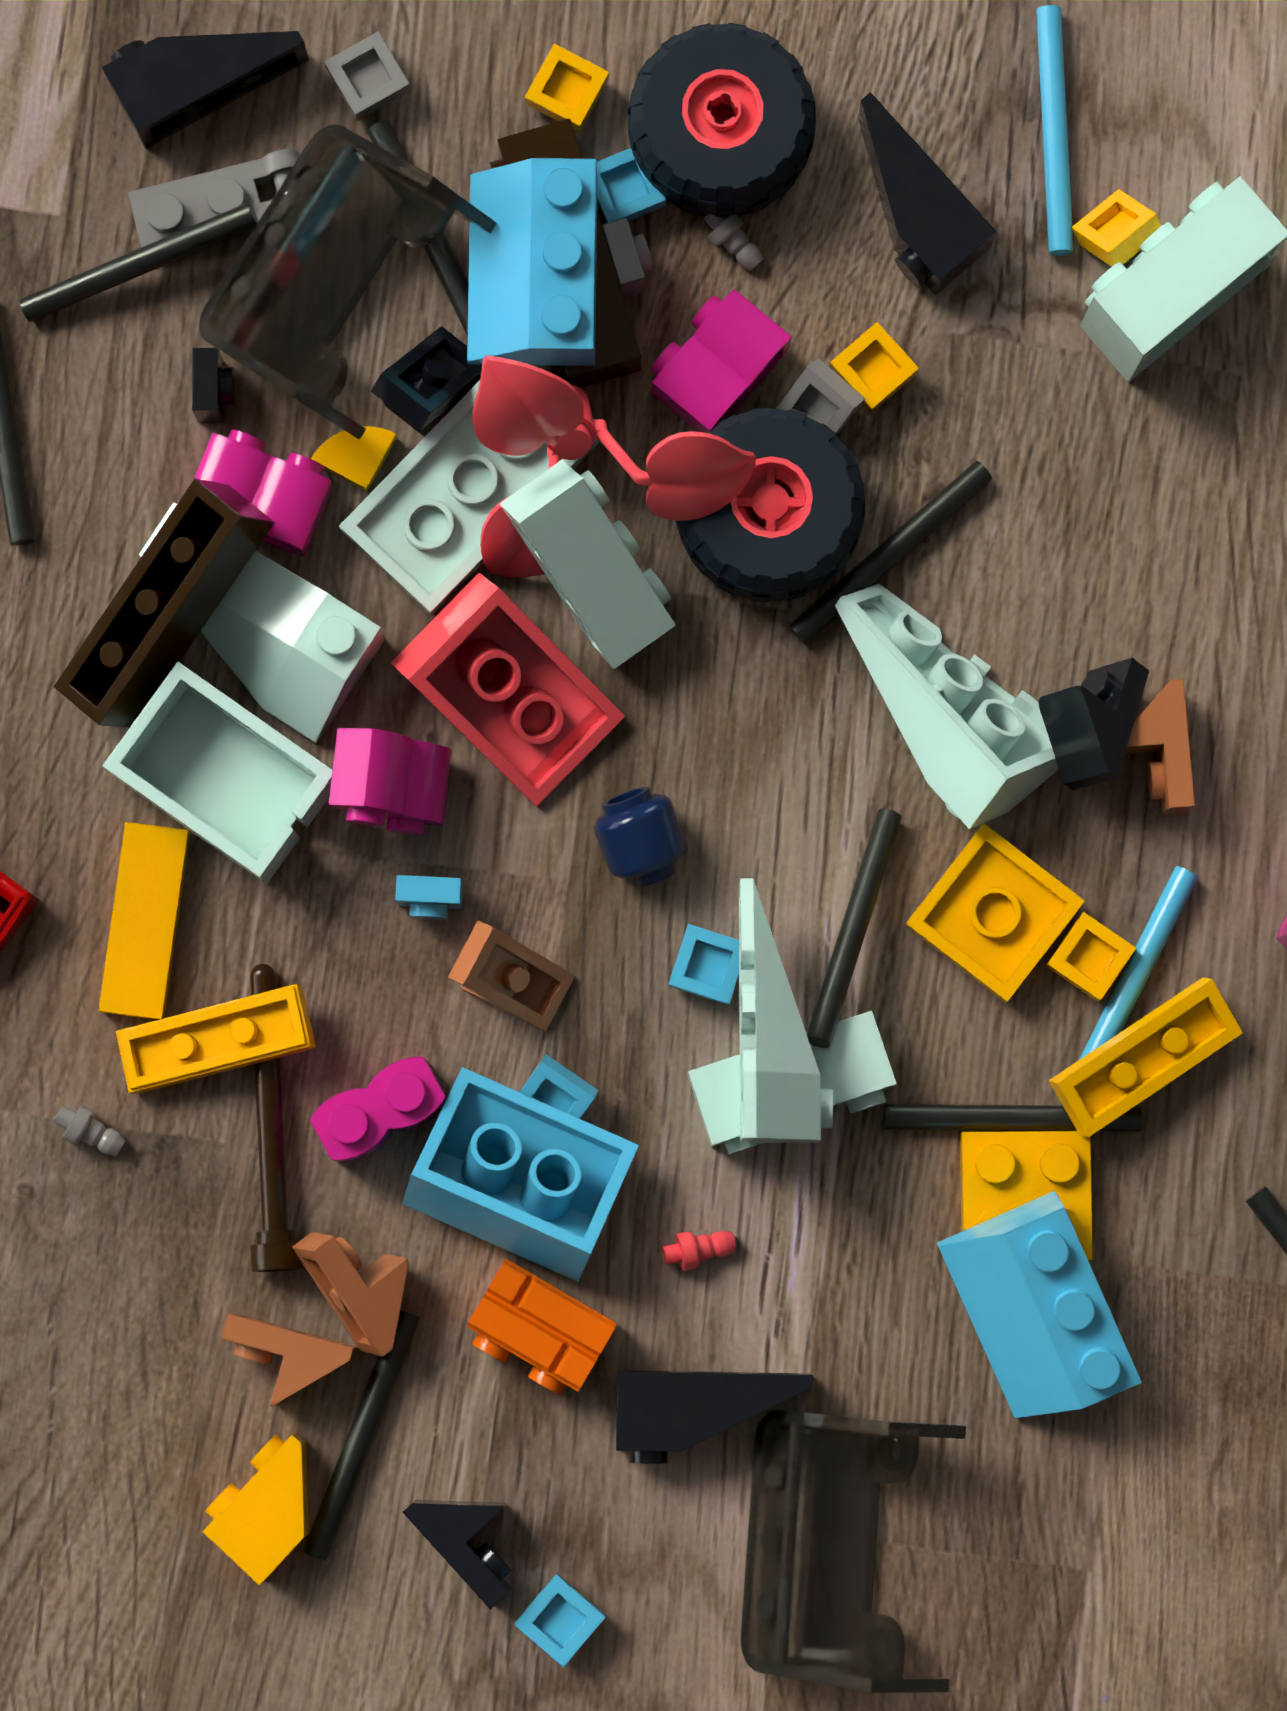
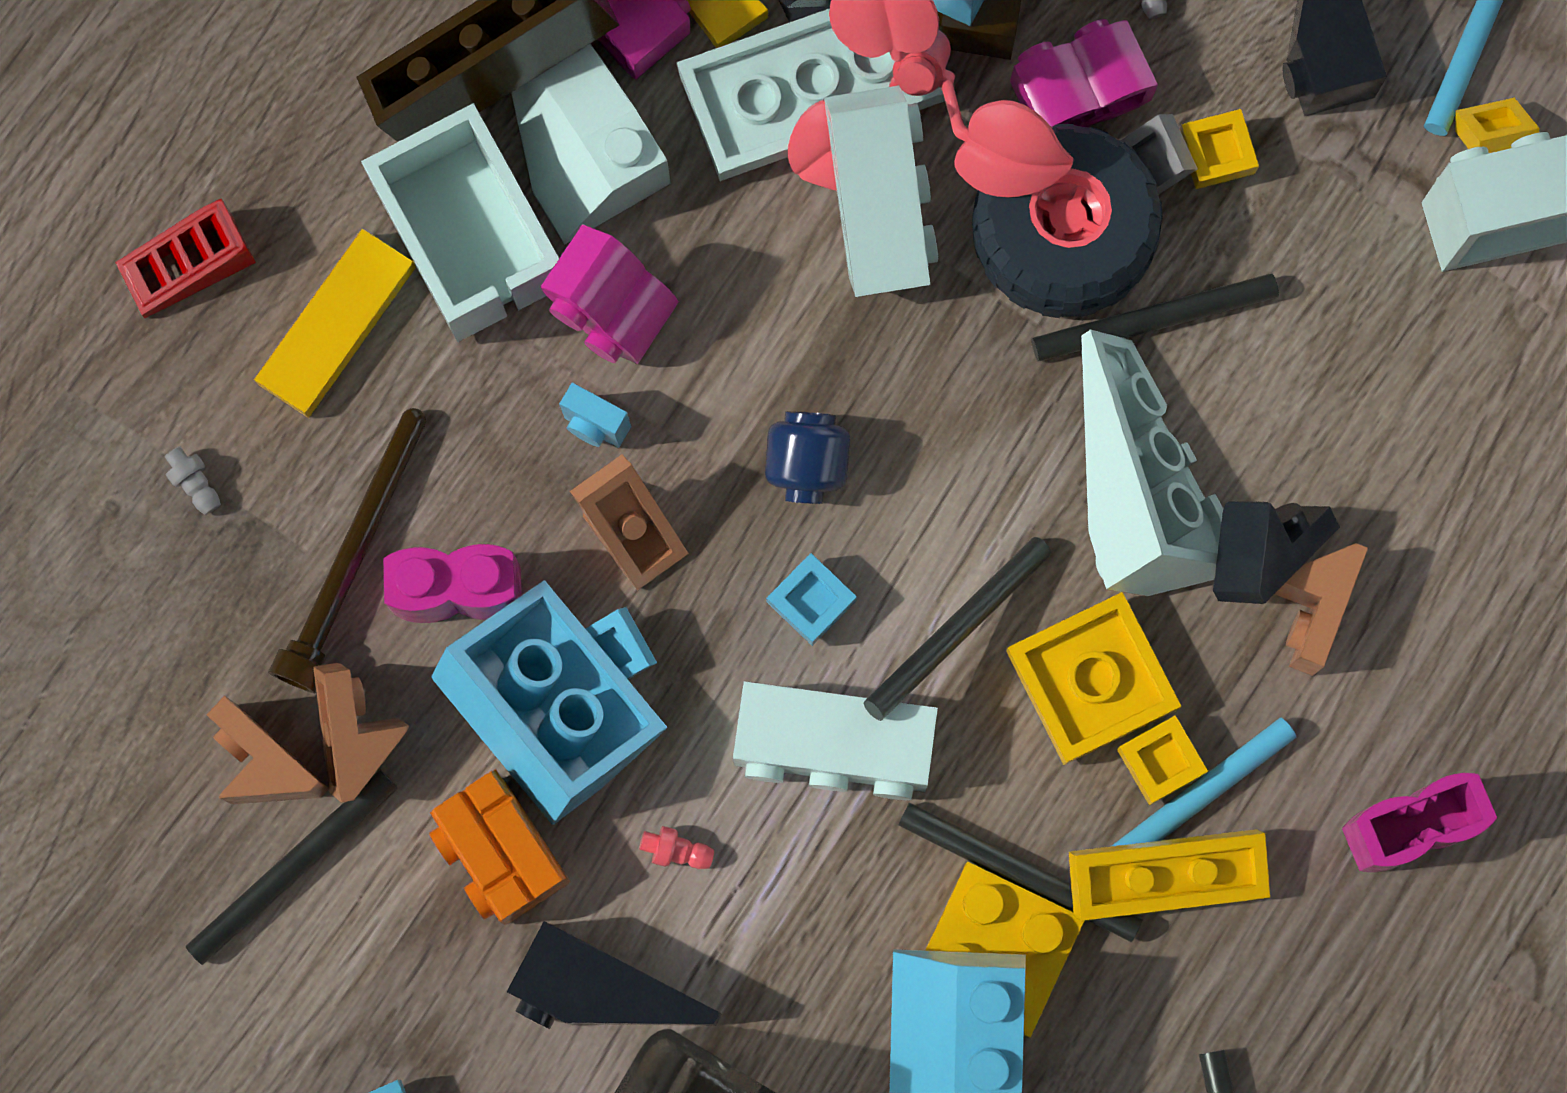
camera: 30 degrees right, 5 degrees down
yellow tile [116,984,316,1095] -> none
yellow slope [202,1432,309,1586] -> none
coral slope [391,573,625,807] -> none
black slope [403,1500,512,1610] -> none
light aqua wedge [739,878,833,1143] -> none

